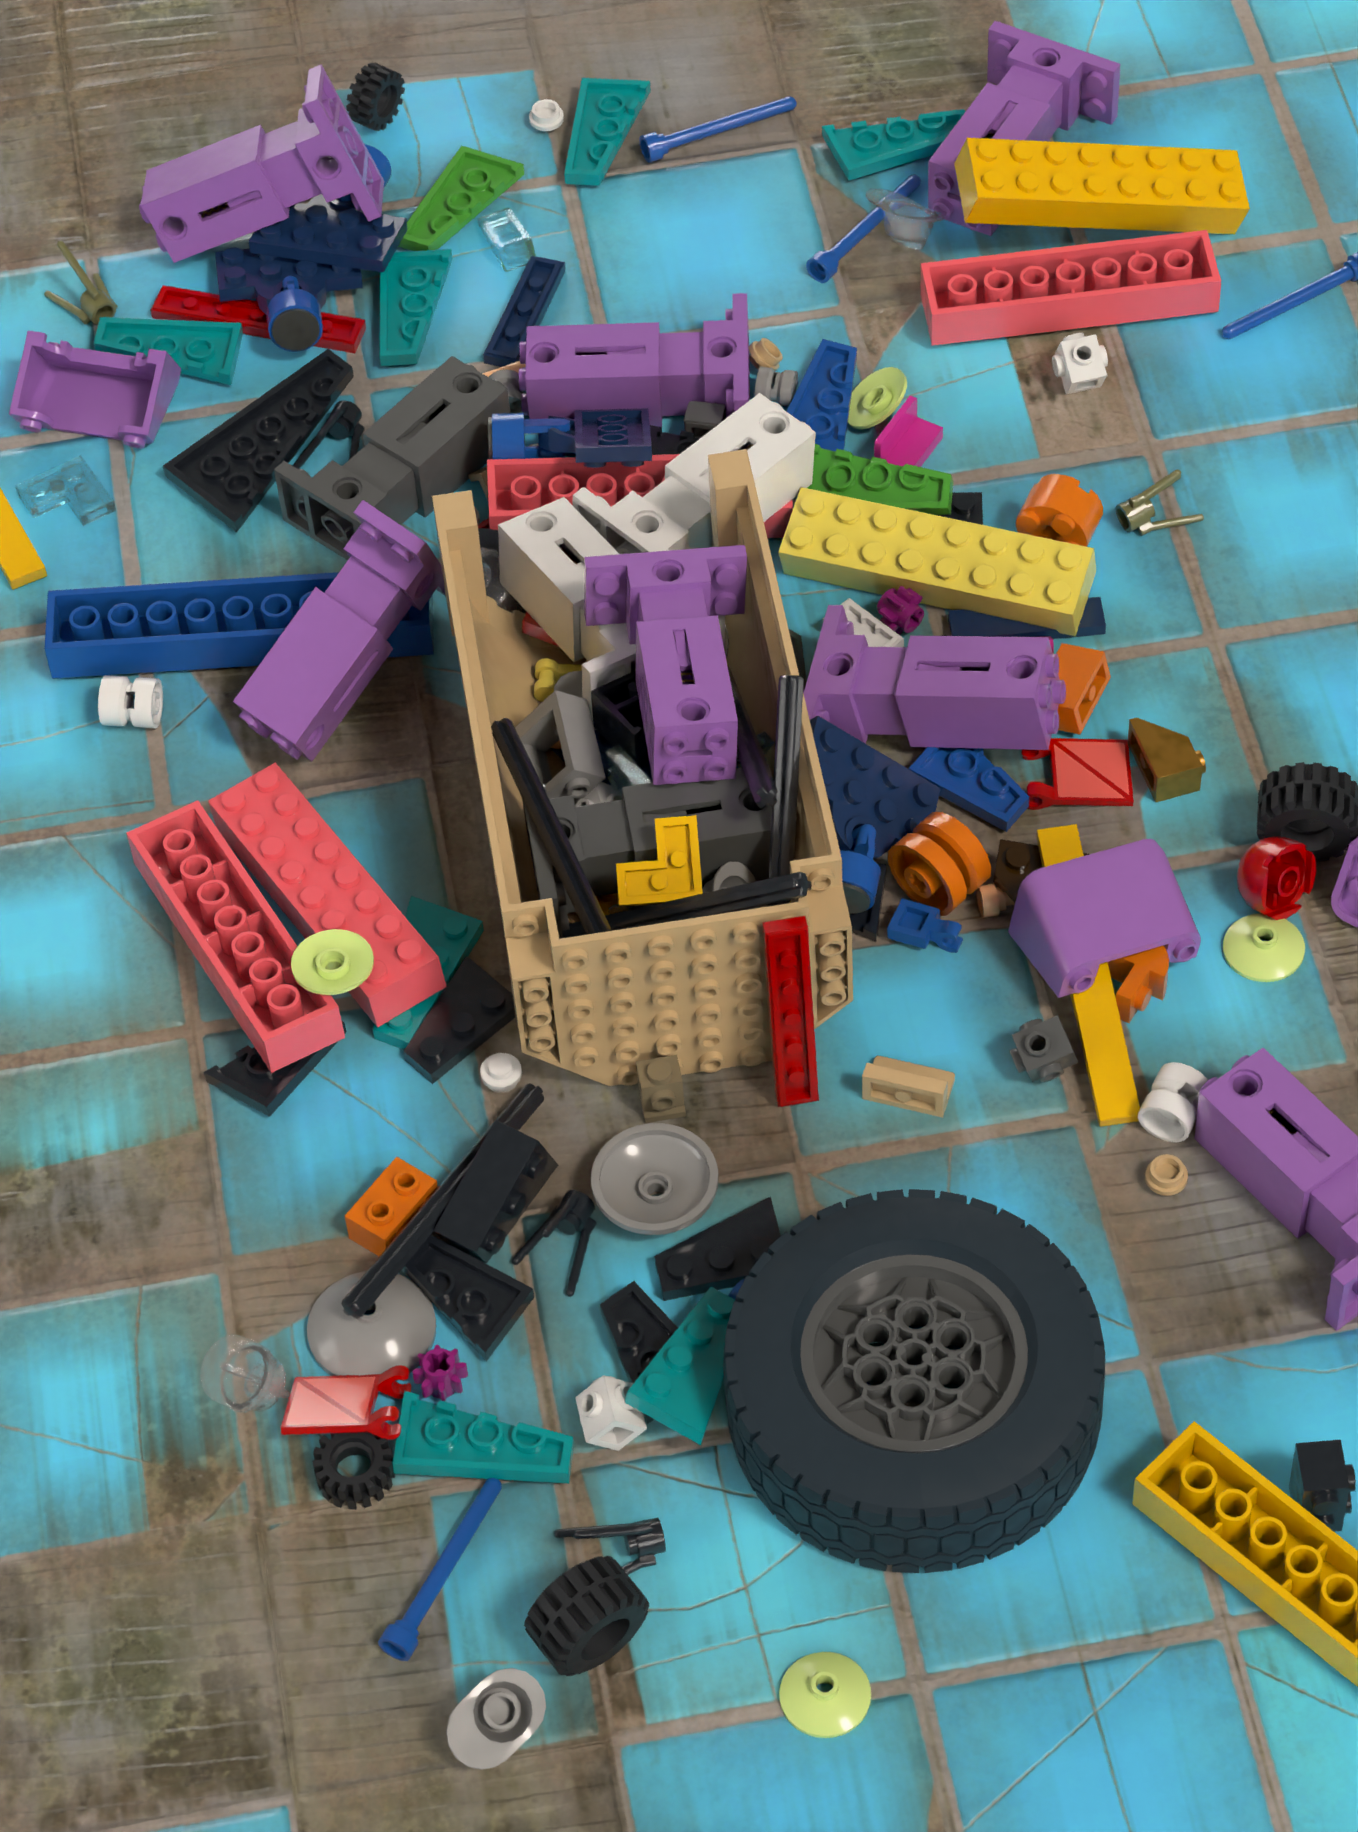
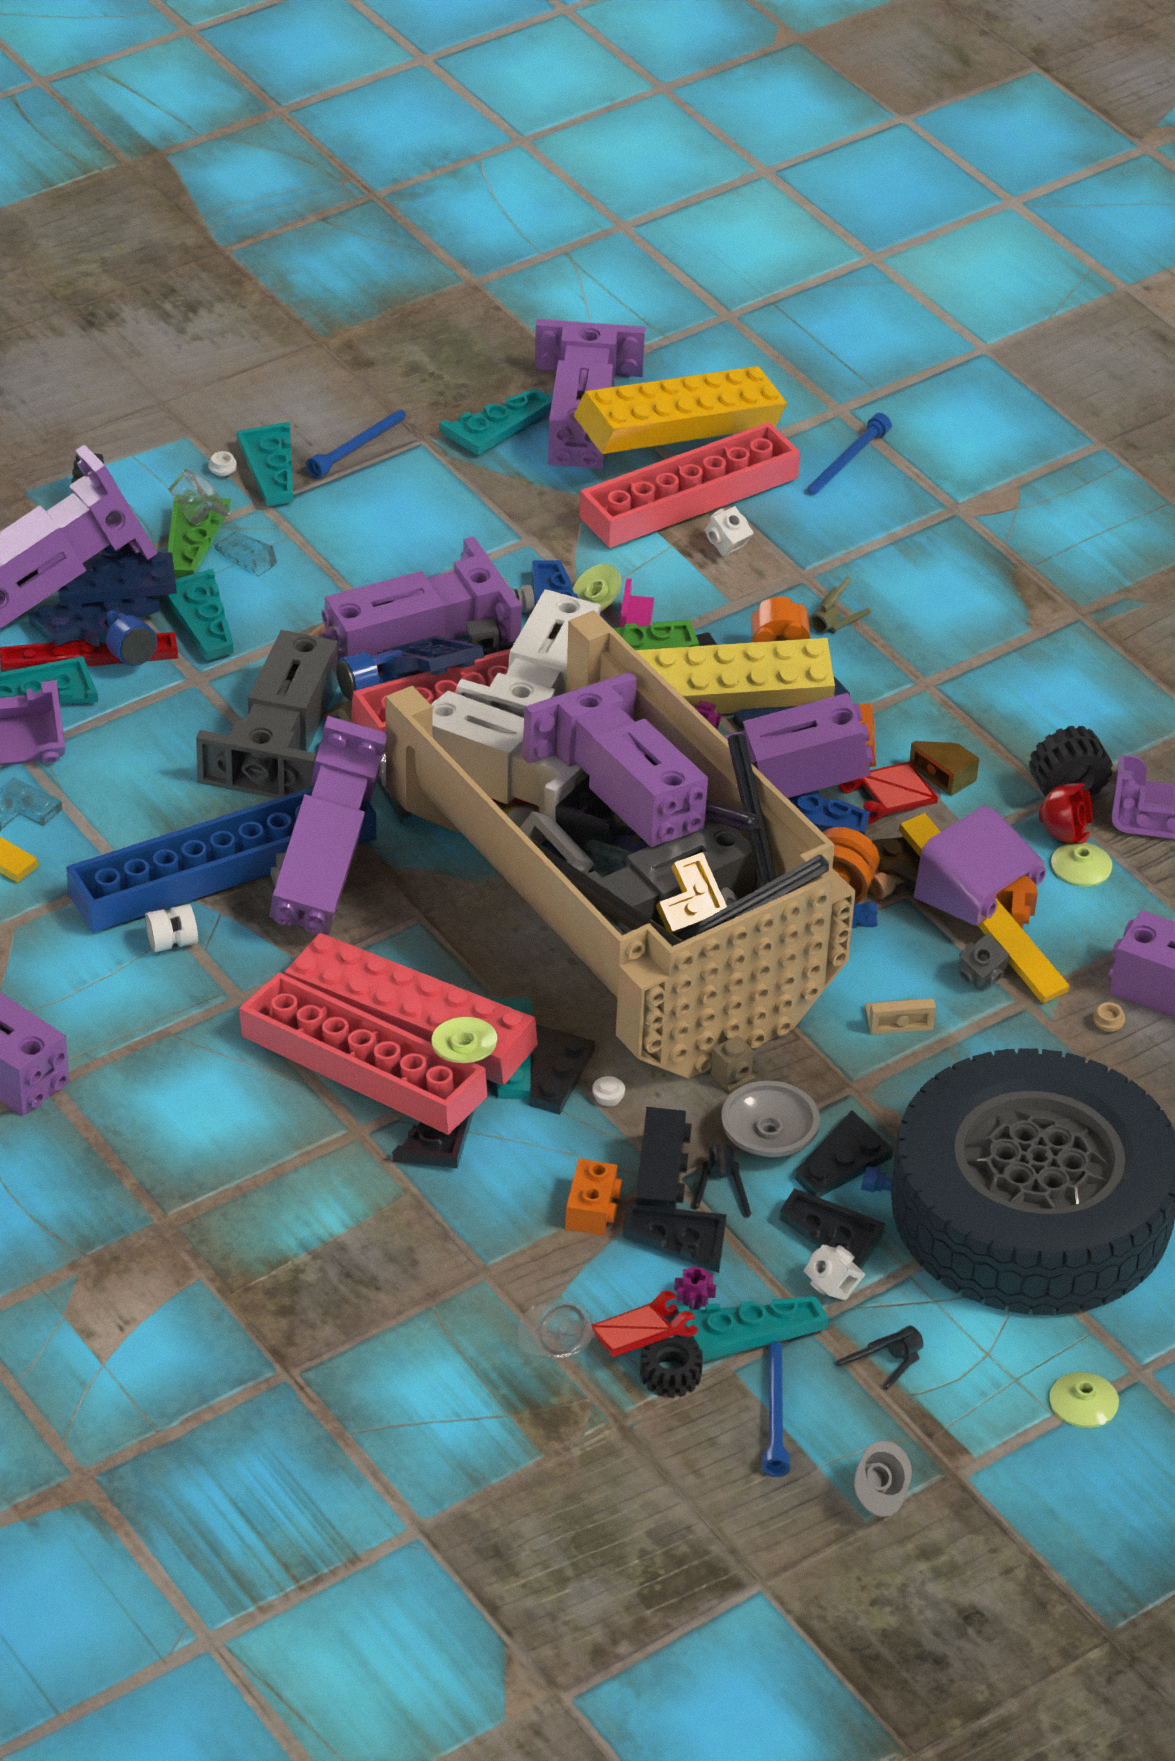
camera: 30 degrees left, 10 degrees down
black wing [163,349,354,533] -> none
black plant [293,400,365,469] -> none
light grey dish [307,1271,436,1381] -> none
black axle [341,1083,544,1319] -> none
dark blue tile [483,255,566,367] -> none
black tyre [524,1556,649,1676] -> none
teal wing [625,1287,735,1445] -> none
red tile [763,916,819,1107] -> none
blue piece [806,174,921,283] -> none
clear piece [866,189,944,250] -> none
white wheel [1138,1062,1208,1143] -> none
none -> clear panel [168,468,230,526]

